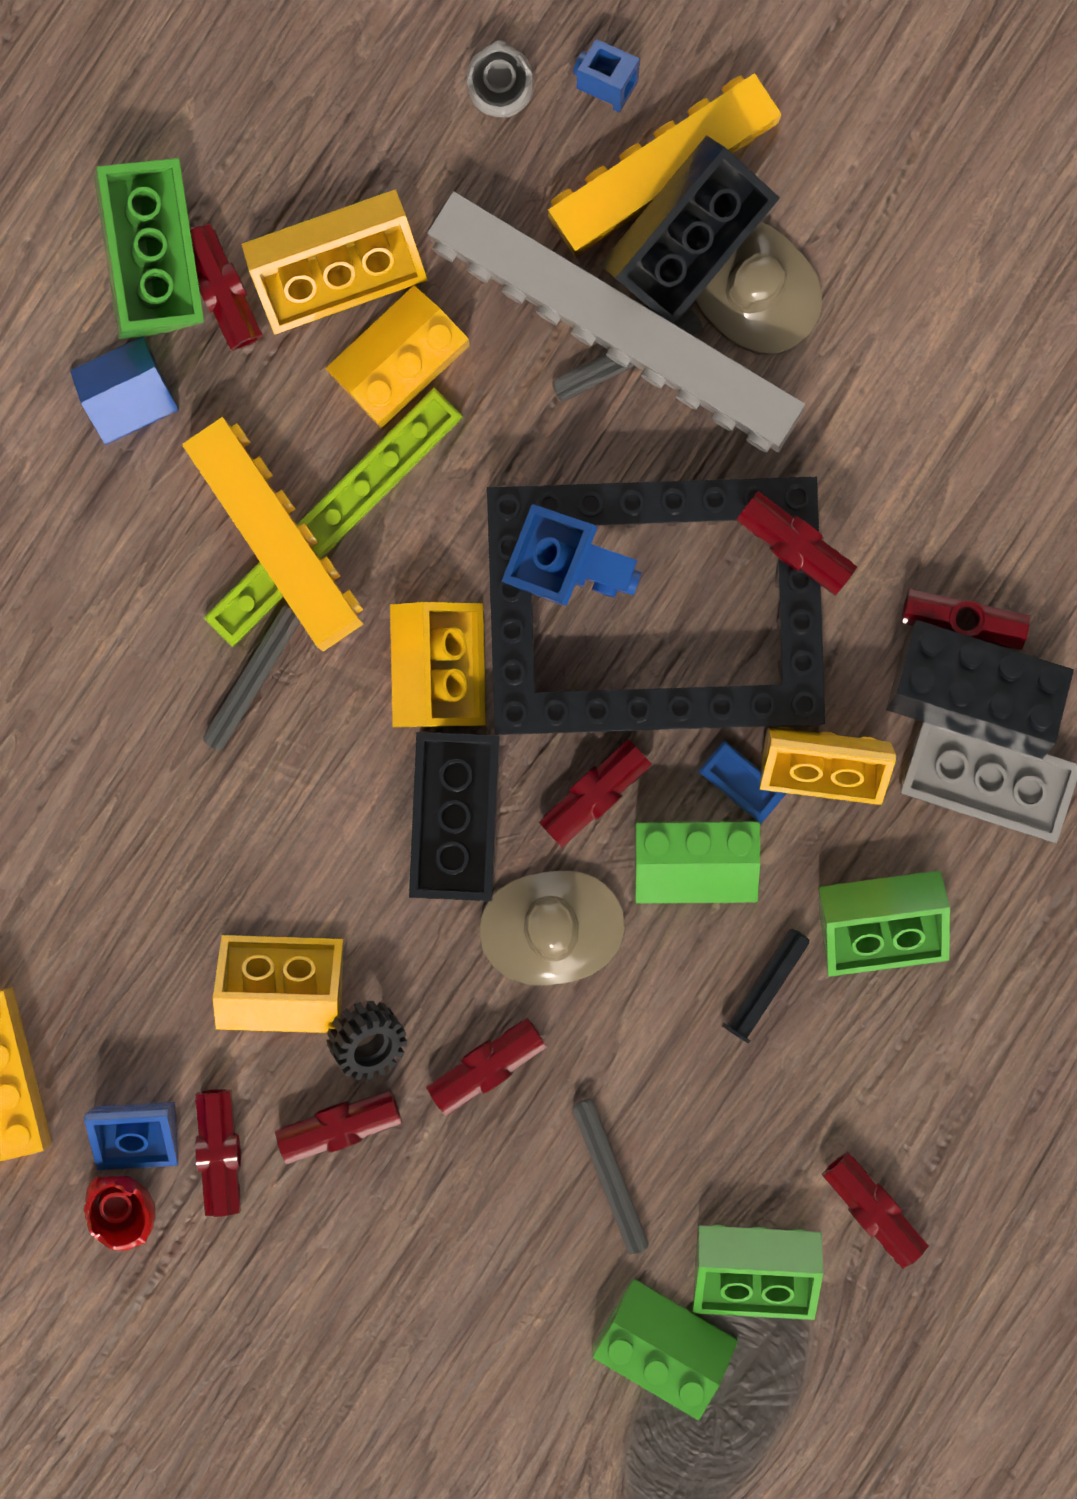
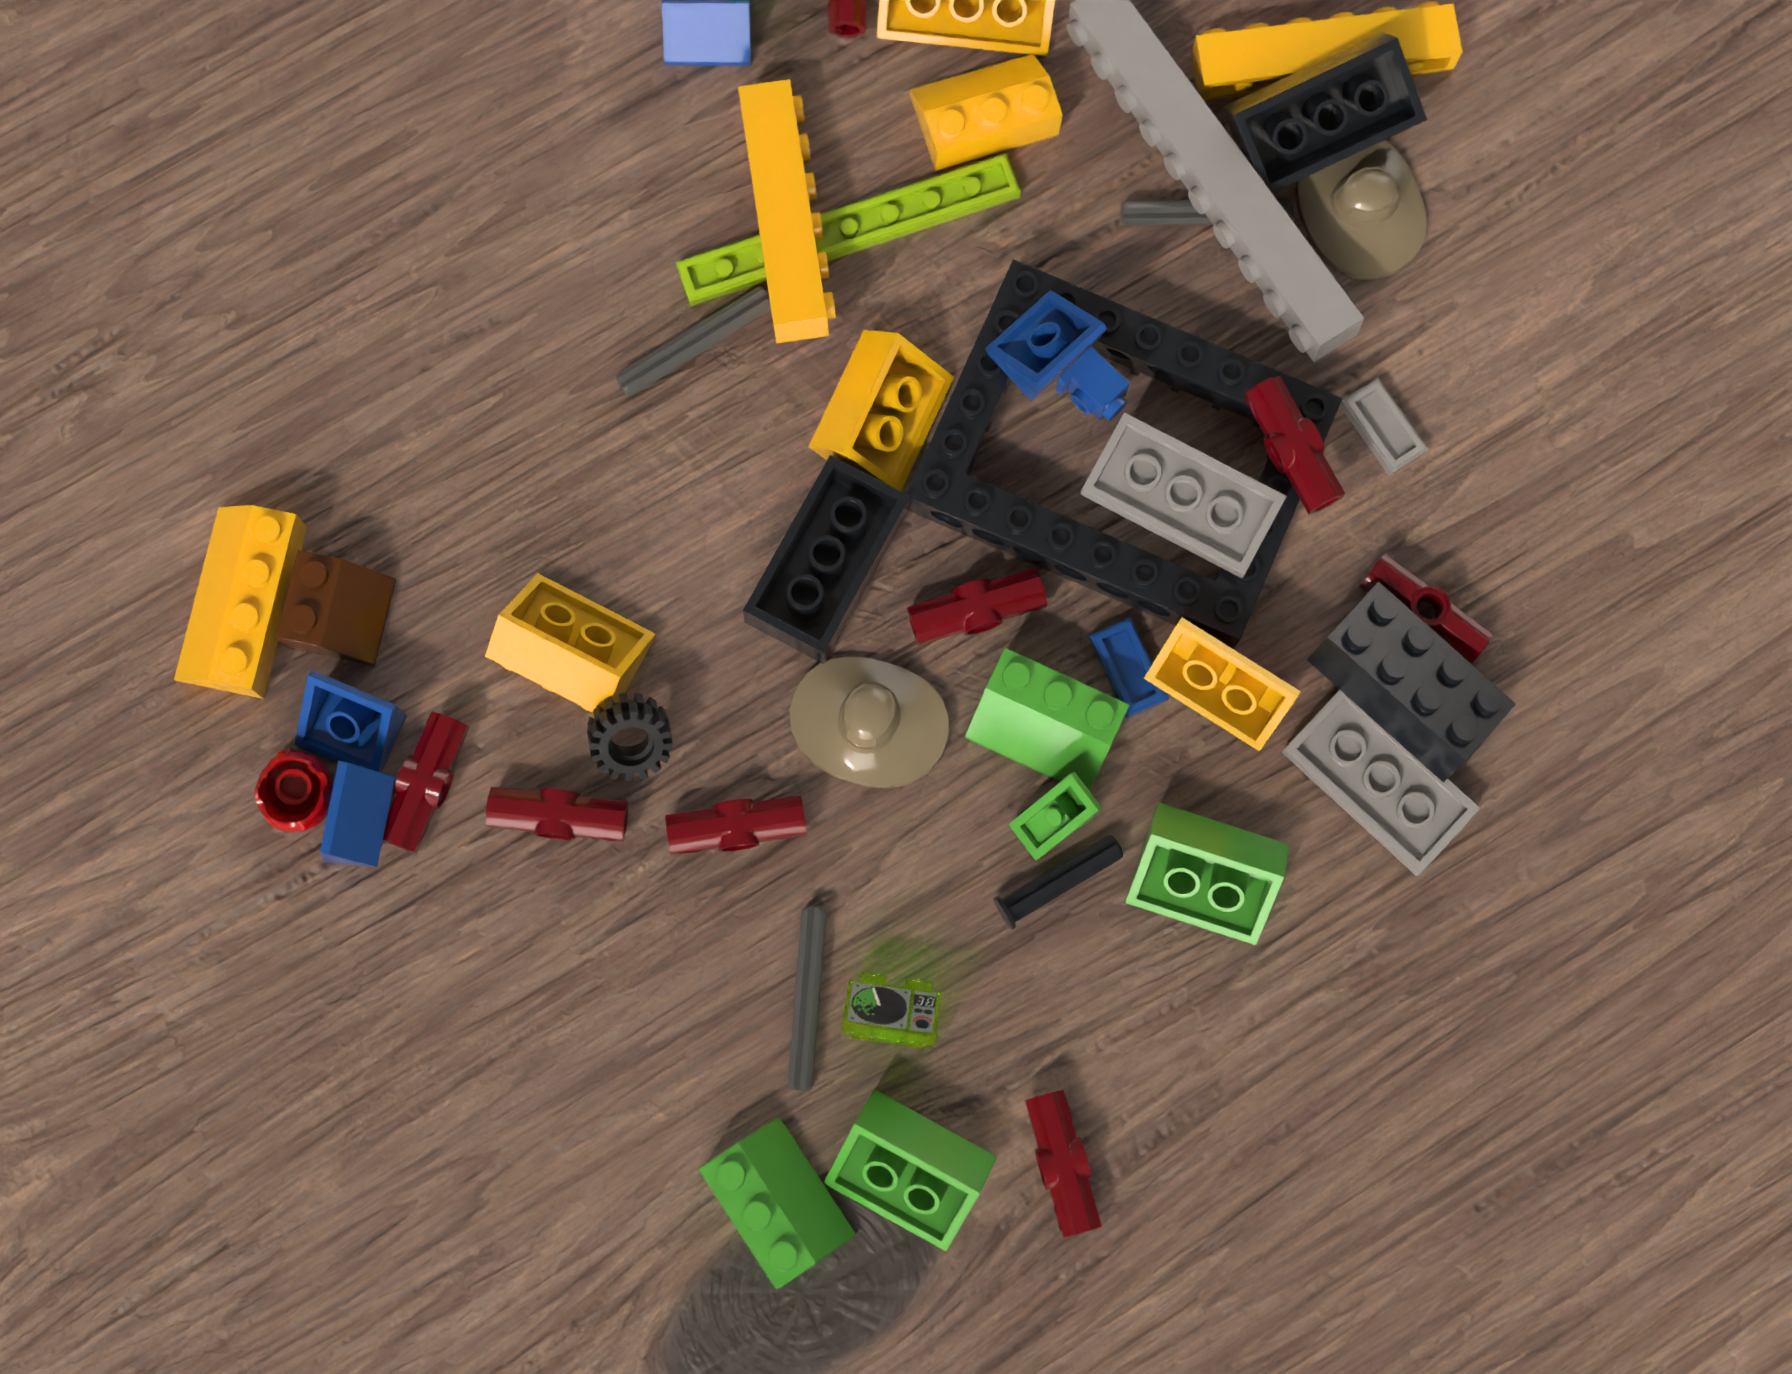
camera: 25 degrees right, 10 degrees down
none -> reddish brown slope [276,550,396,666]
none -> blue slope [320,761,395,867]
none -> slope [841,973,941,1050]
none -> bright green slope [1008,771,1102,861]
none -> light grey plate [1081,412,1287,579]
none -> light grey tile [1340,378,1429,477]

